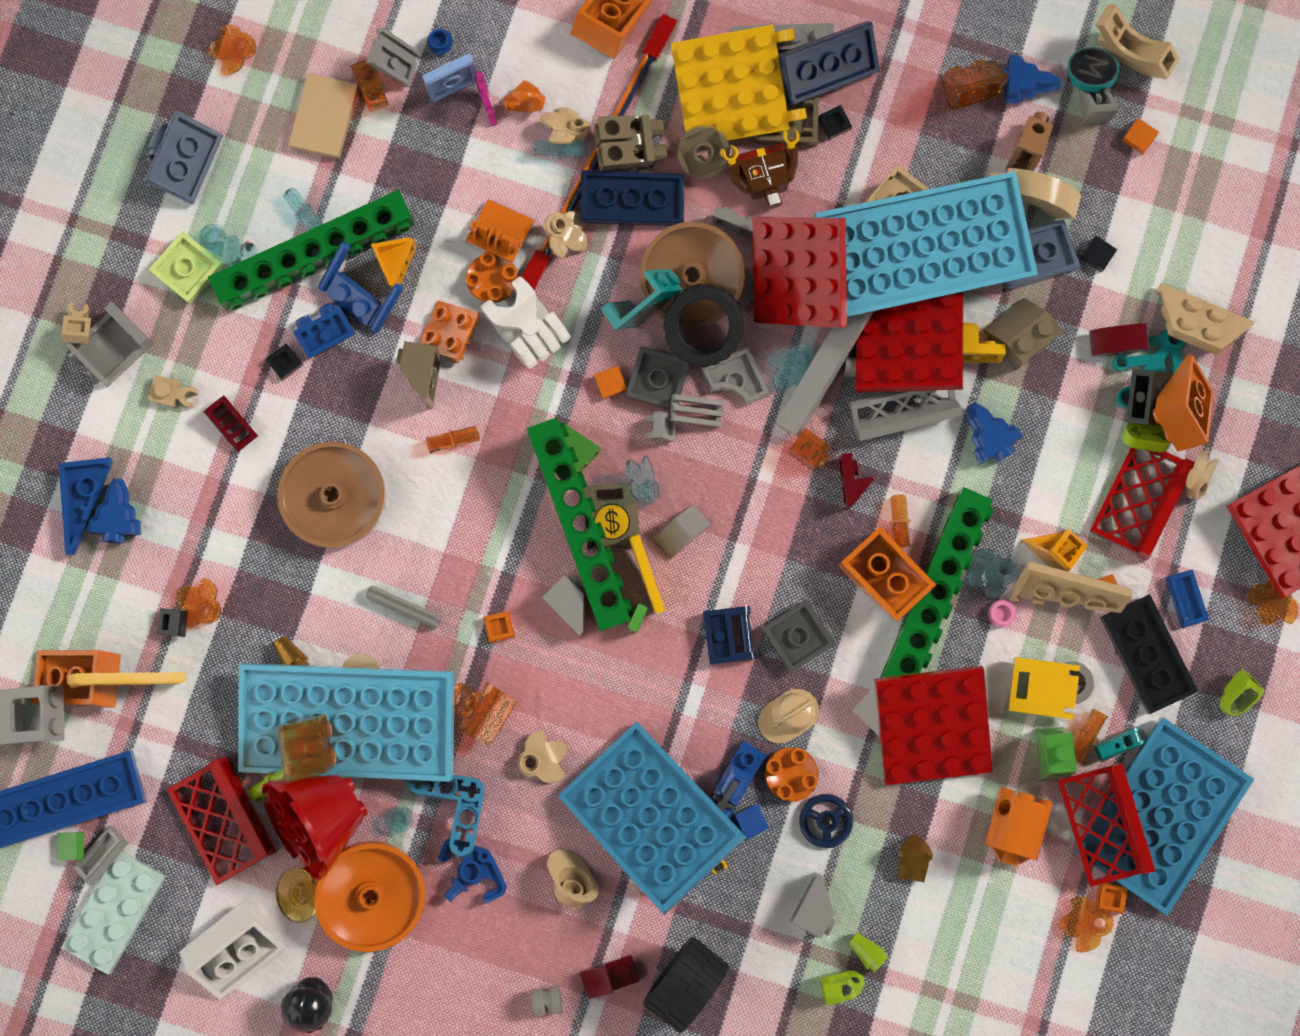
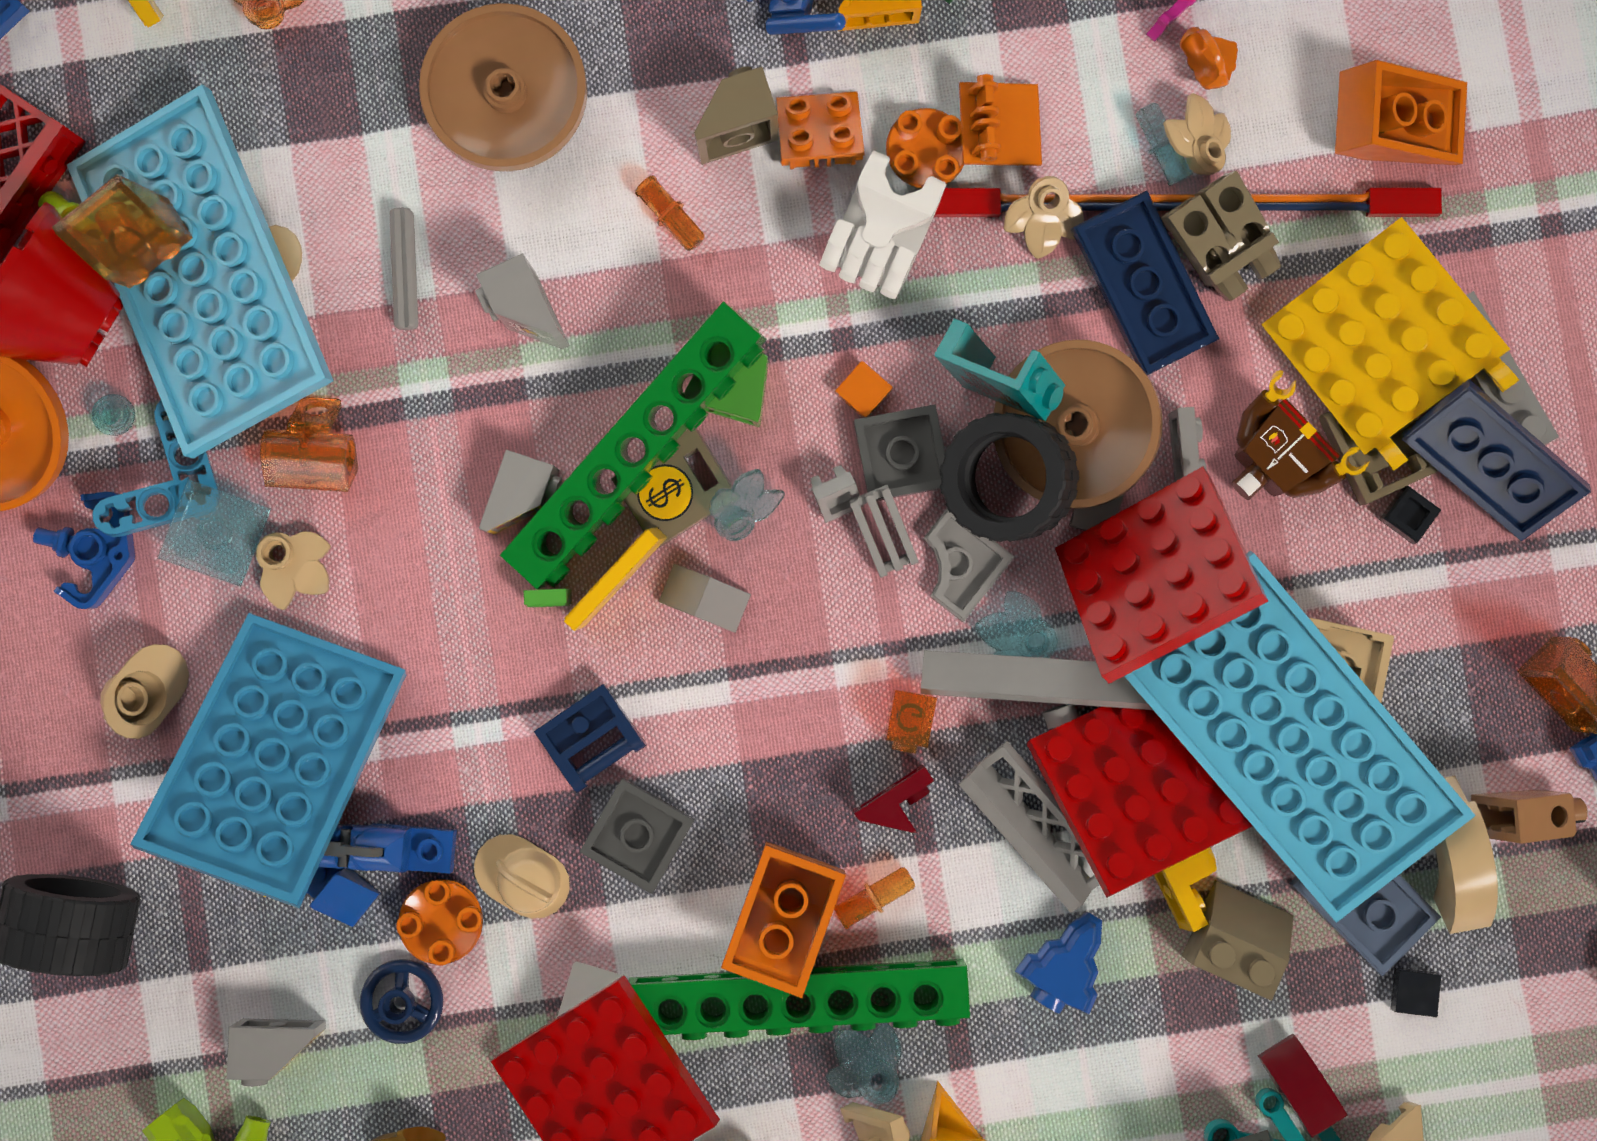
camera: 65 degrees right, 5 degrees up
pearl gold cone [273,636,309,665] -> none
orange tile [483,611,516,643] -> none
dark red slope [579,954,640,999] -> none
dark tan plate [678,125,730,179] -> none
bright pink tile [988,600,1016,627] -> none
none -> clear light blue plate [157,479,271,587]
none -> light grey slope [475,253,570,349]

